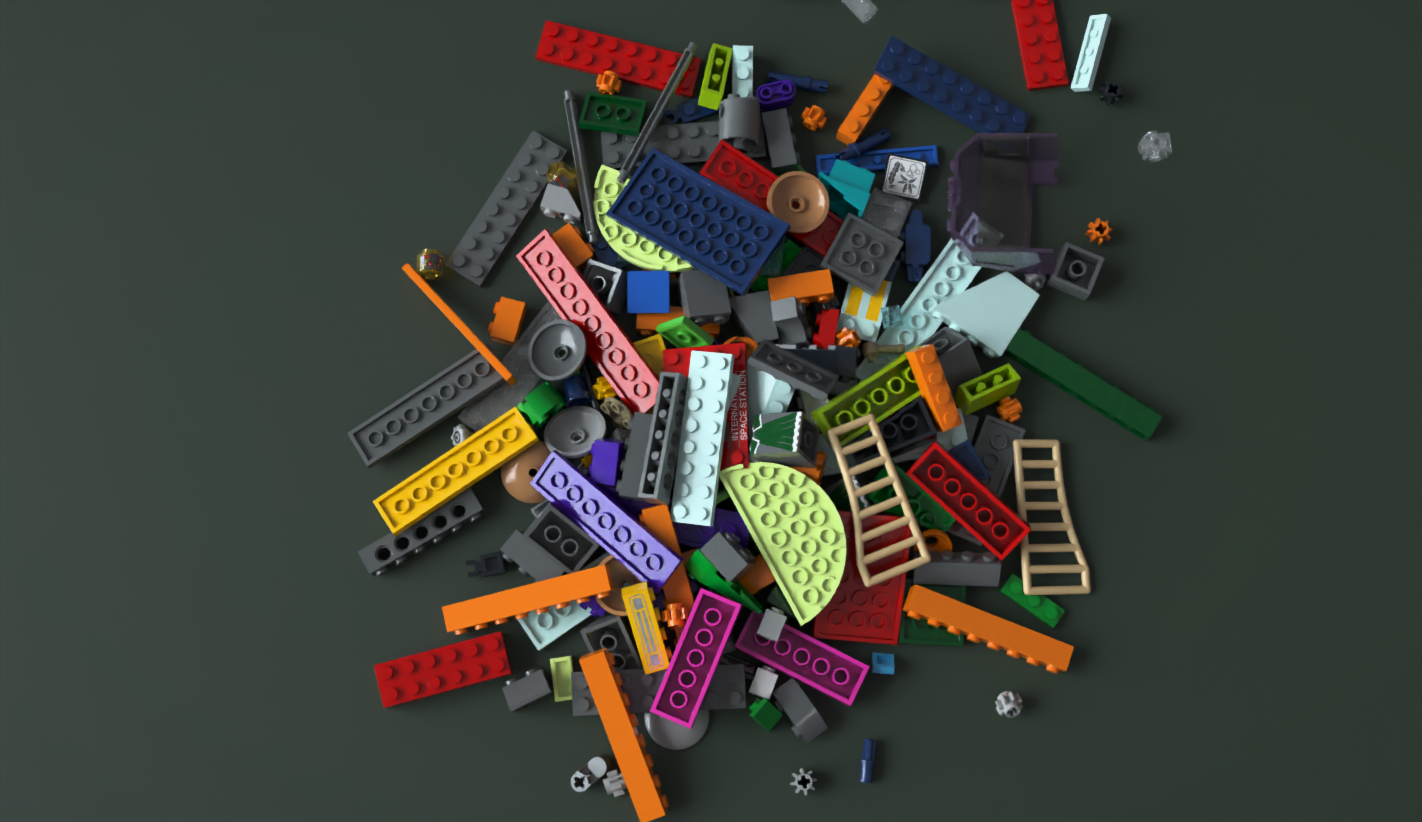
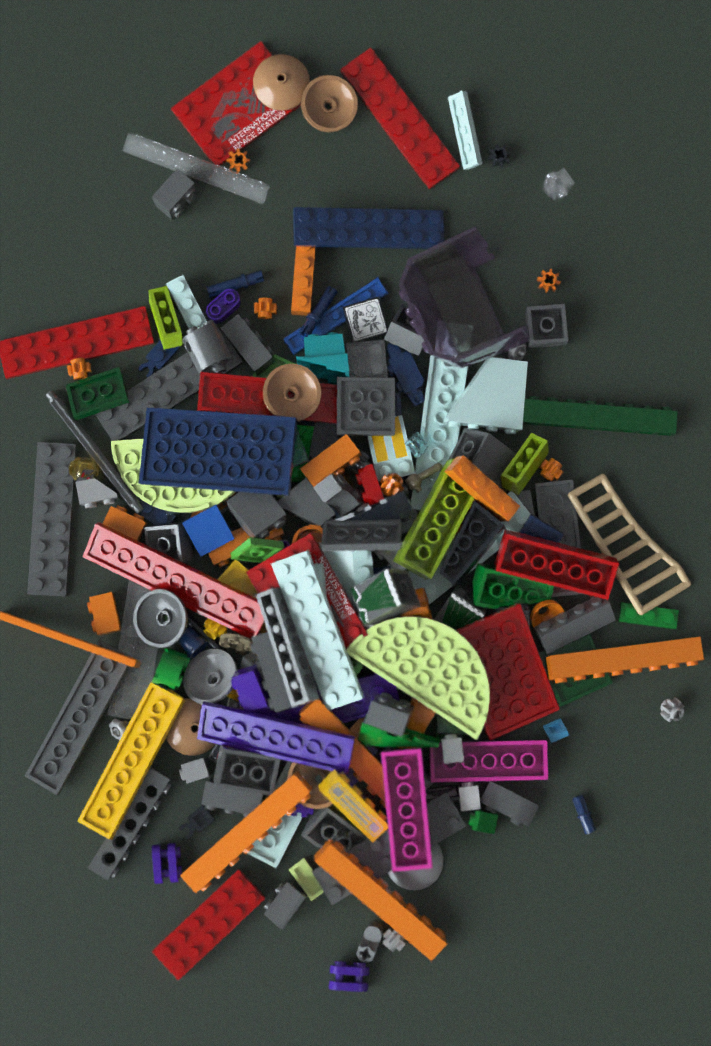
camera: 25 degrees left, 5 degrees up
clear yellow head [416,249,444,281] -> none
dark grey piece [617,42,698,184] -> none
orange gear [661,603,689,628] -> none
light grey gear [790,768,817,796] -> none
tan bar [827,414,931,587] -> none
none -> dark purple brick [152,843,182,884]
none -> light grey brick [179,758,210,783]
none -> dark purple brick [329,961,369,992]
none -> brick [384,303,437,356]

